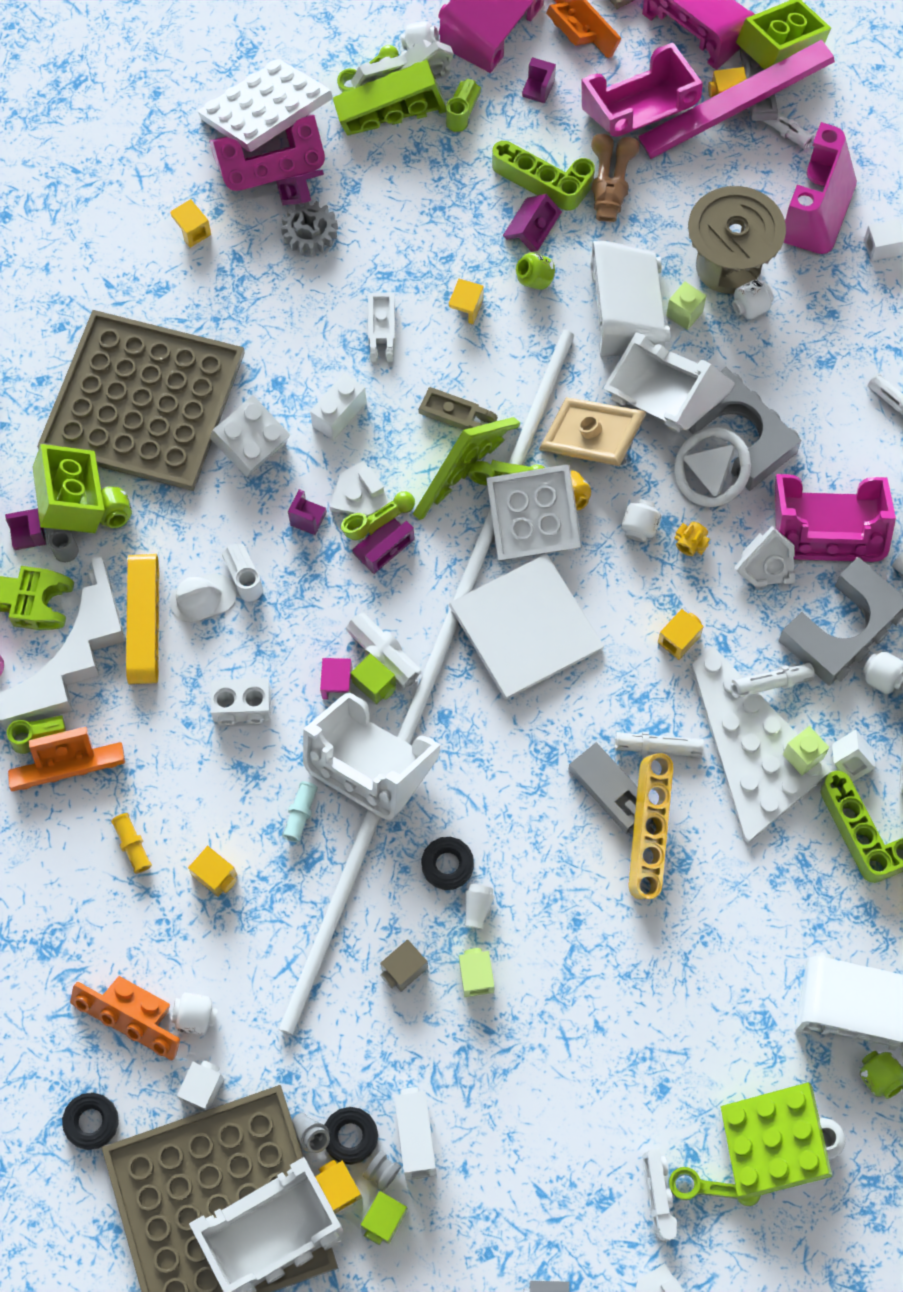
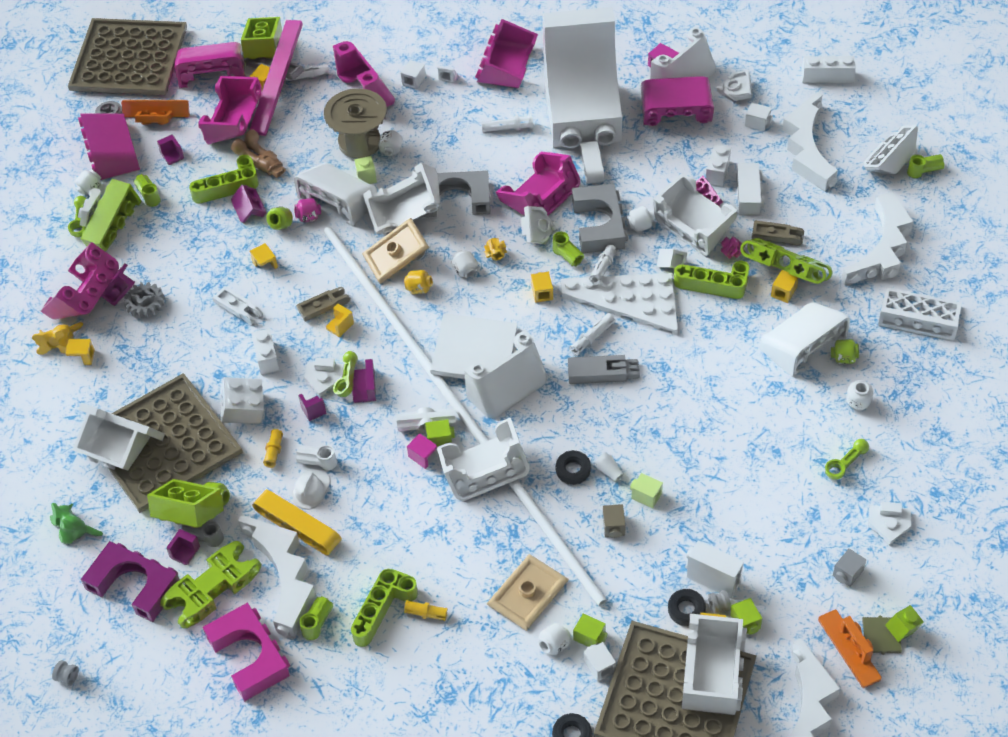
camera: 50 degrees left, 15 degrees down
orange bracket [8,727,125,791] -> none
orange bracket [70,976,180,1060] -> none
yellow brick [188,845,237,897] -> none
white plate [198,59,333,152] -> none
white brick [211,678,271,725] -> none
light aqua pin [282,781,318,842] -> none
light grey cone [292,1113,330,1153] -> none
white plate [399,39,454,76] -> none
lime tile [413,417,521,520] -> none
lime piece [468,459,545,486] -> none
white plate [486,464,582,561] -> none
yellow beam [628,753,673,900] -> none
white hinge [642,1149,678,1243] -> none
white piece [674,427,751,507] -> none
lime plate [720,1082,832,1200] -> none
yellowish green brick [782,726,830,776] -> none
none -> yellow animal [32,322,83,355]
none -> white windscreen [72,402,165,471]
none -> yellow pin [263,429,283,468]
none -> dark pink head [294,198,321,222]
none -> yellow panel [326,304,354,338]
none -> lime beam [351,568,418,647]
none -> white windscreen [464,330,547,418]
none -> tan piece [487,554,569,631]
none -> lime piece [552,231,584,267]
none -> lime brick [573,613,608,647]

